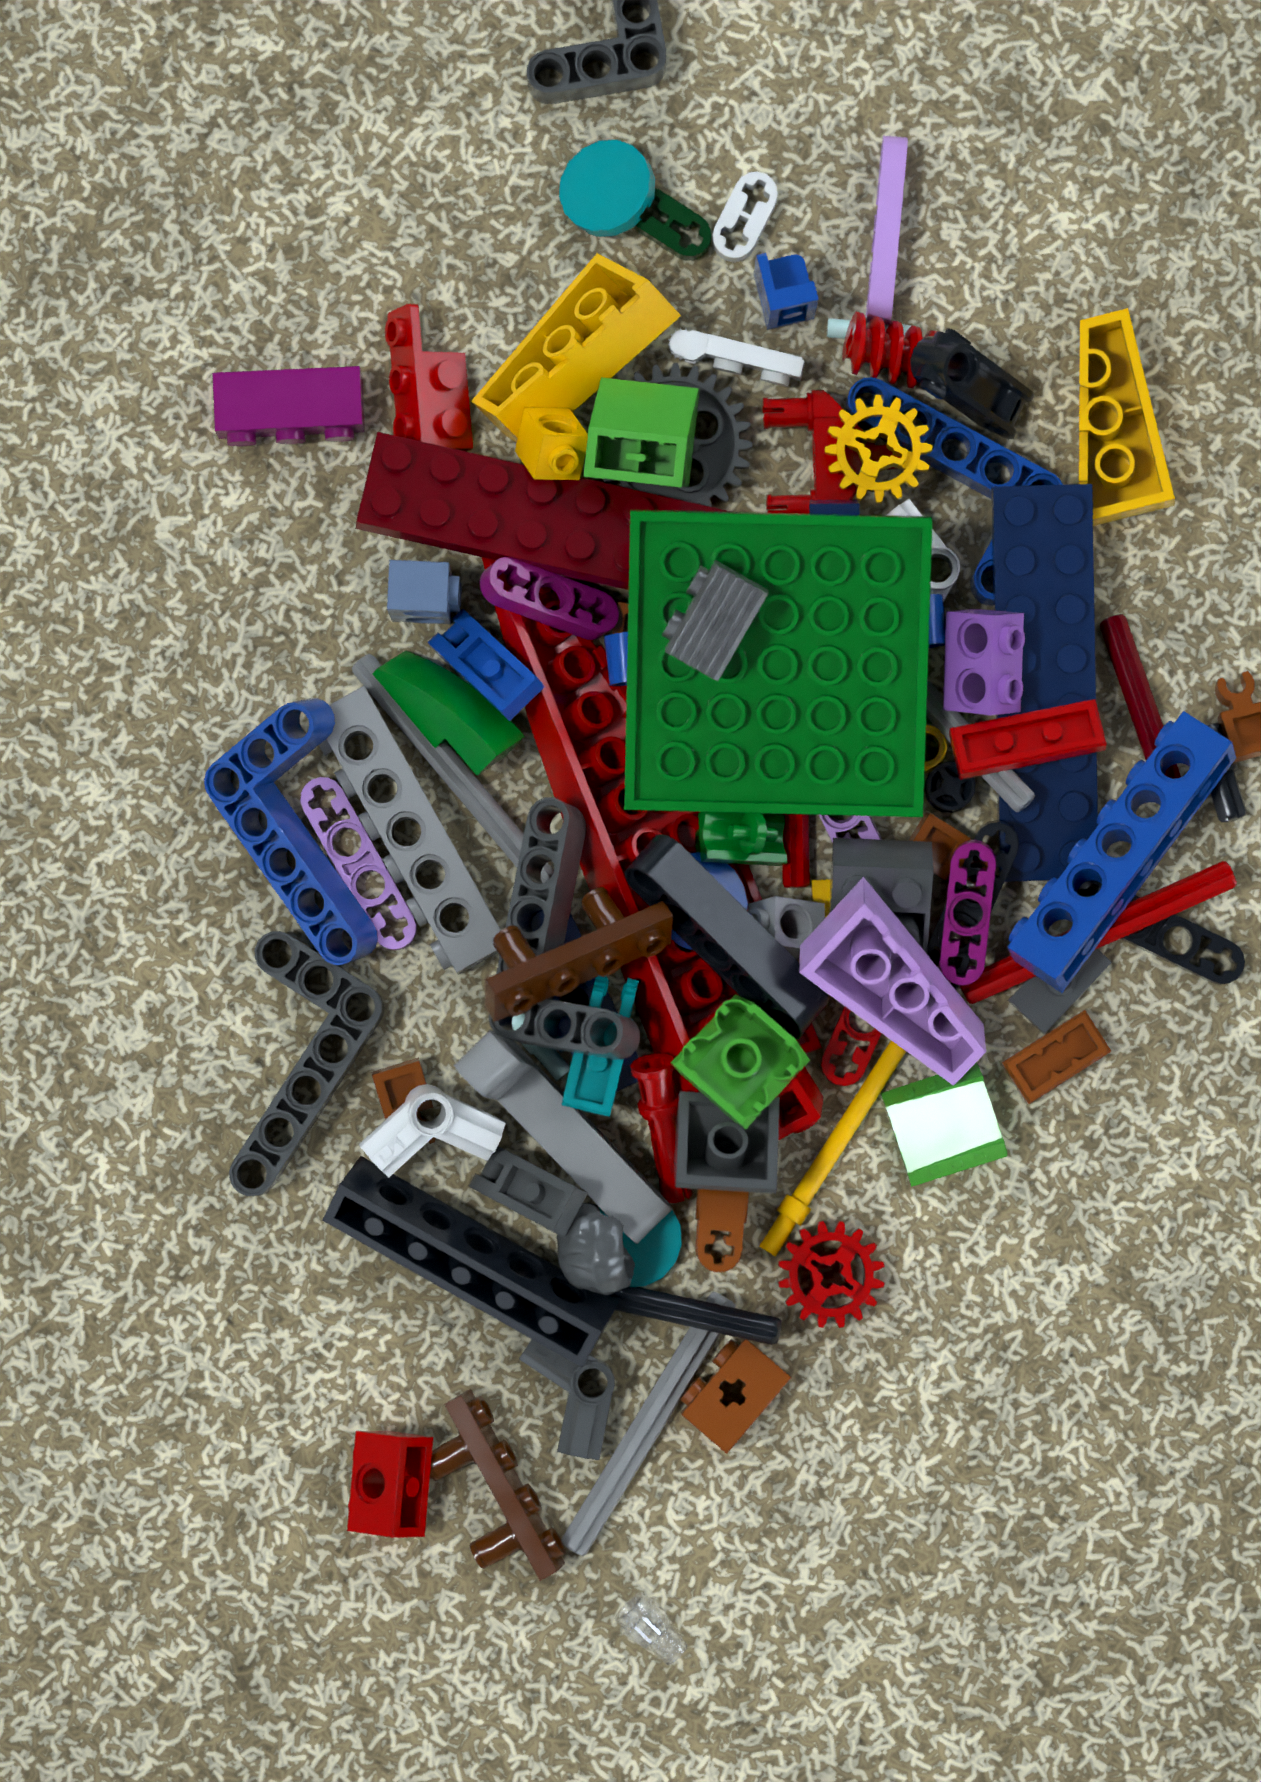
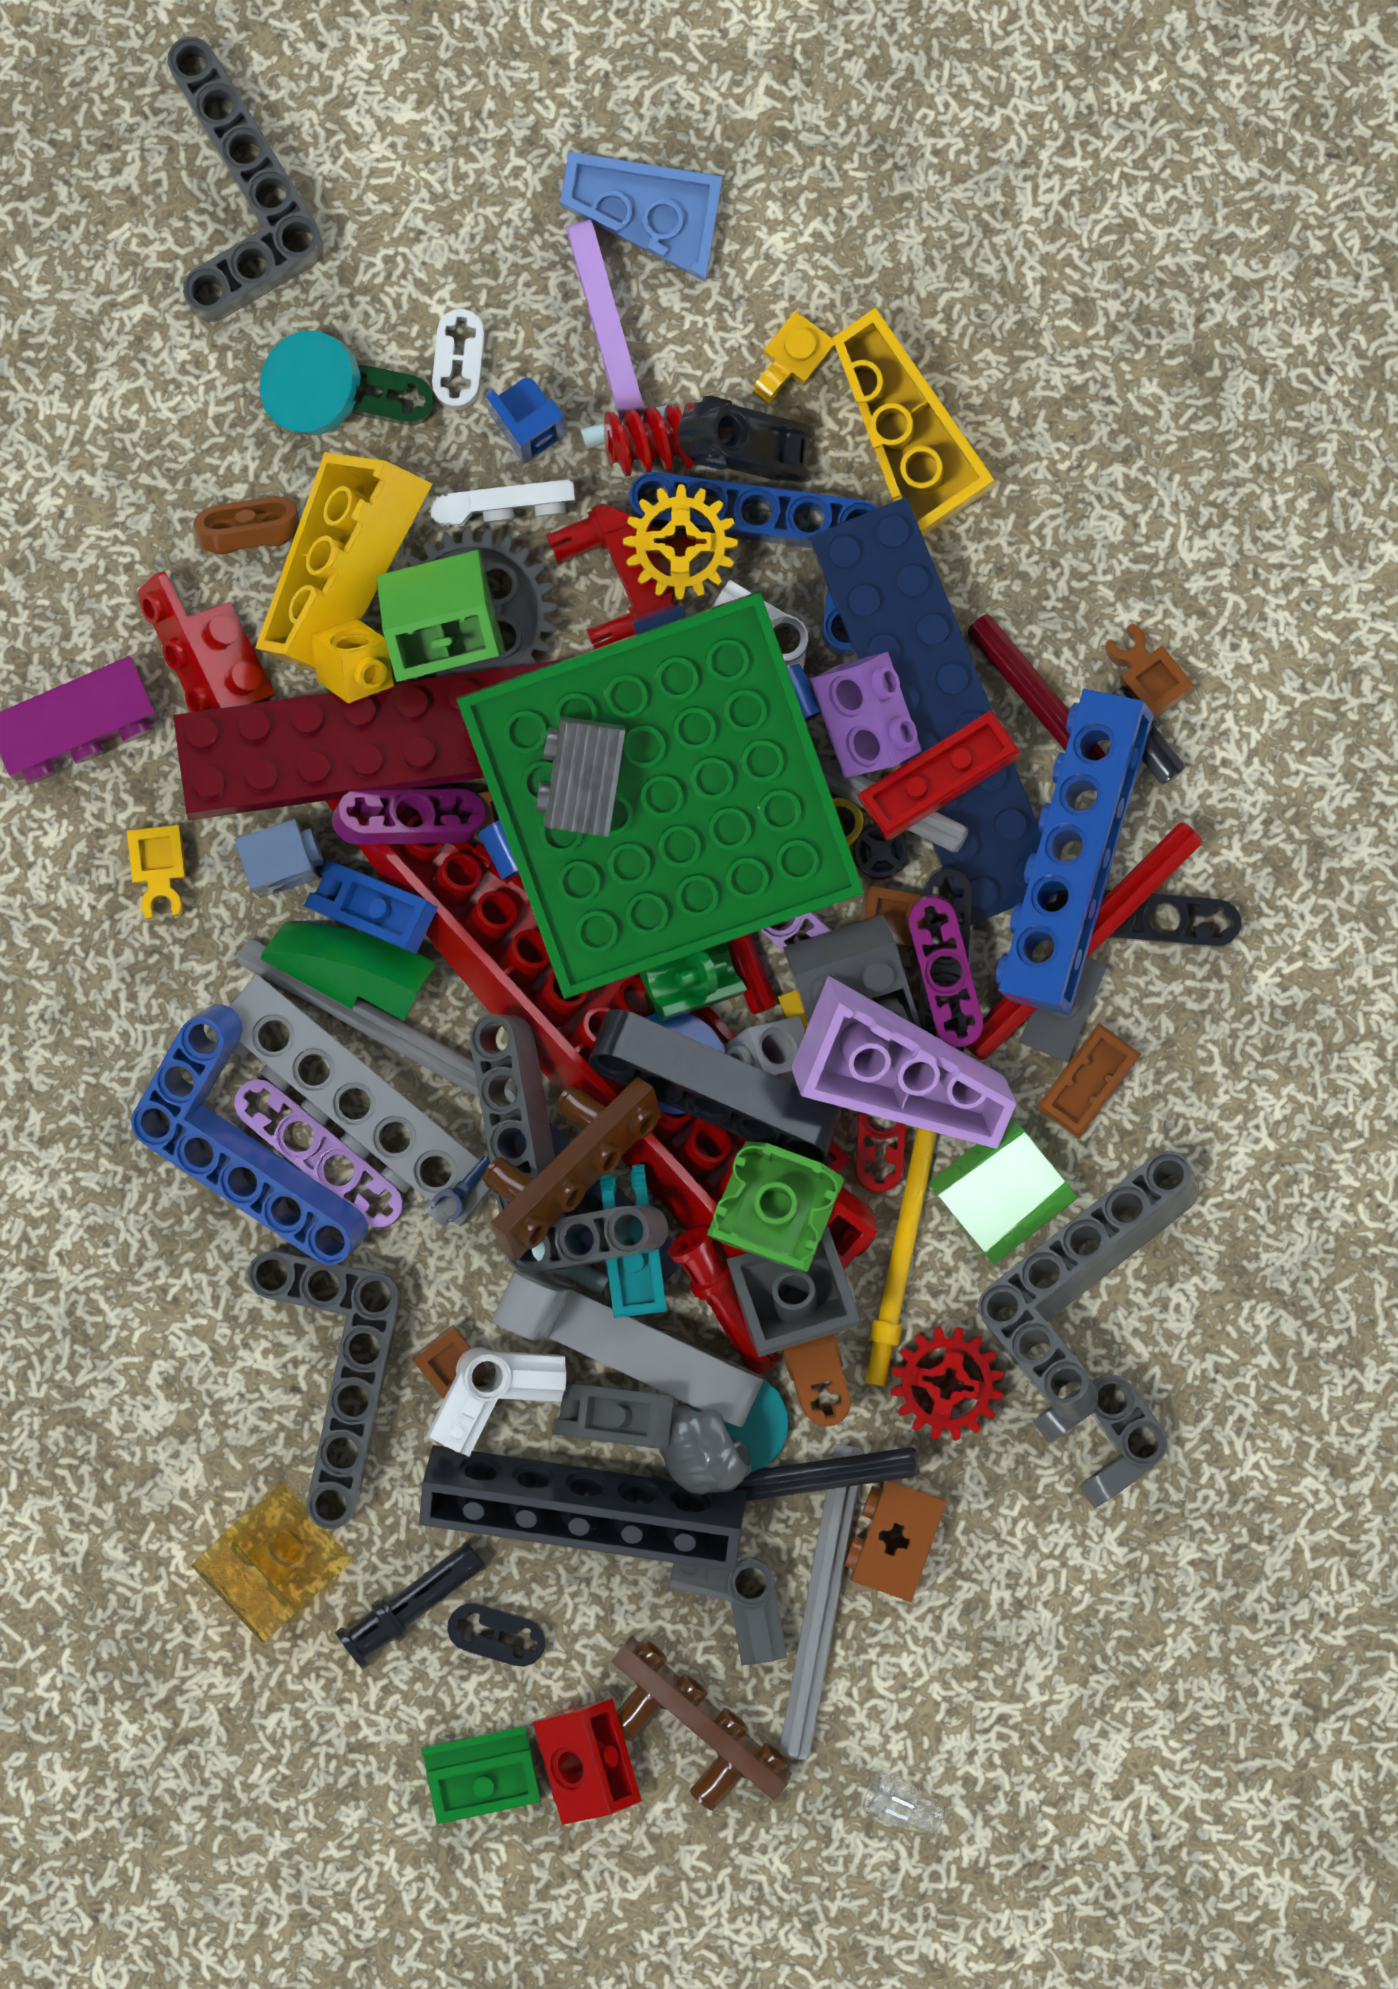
camera: 20 degrees left, 0 degrees up
none -> yellow plate [127,825,187,920]
none -> clear yellow slope [191,1483,353,1644]
none -> dark orange plate [193,496,300,555]
none -> black pin [335,1541,487,1669]
none -> green plate [421,1725,542,1825]
none -> dark blue hand [431,1156,490,1222]
none -> black beam [447,1602,546,1667]
none -> medium blue wing [560,152,723,282]
none -> yellow plate [752,310,835,405]
none -> dark grey beam [978,1151,1199,1421]
none -> dark grey piece [1033,1375,1167,1508]

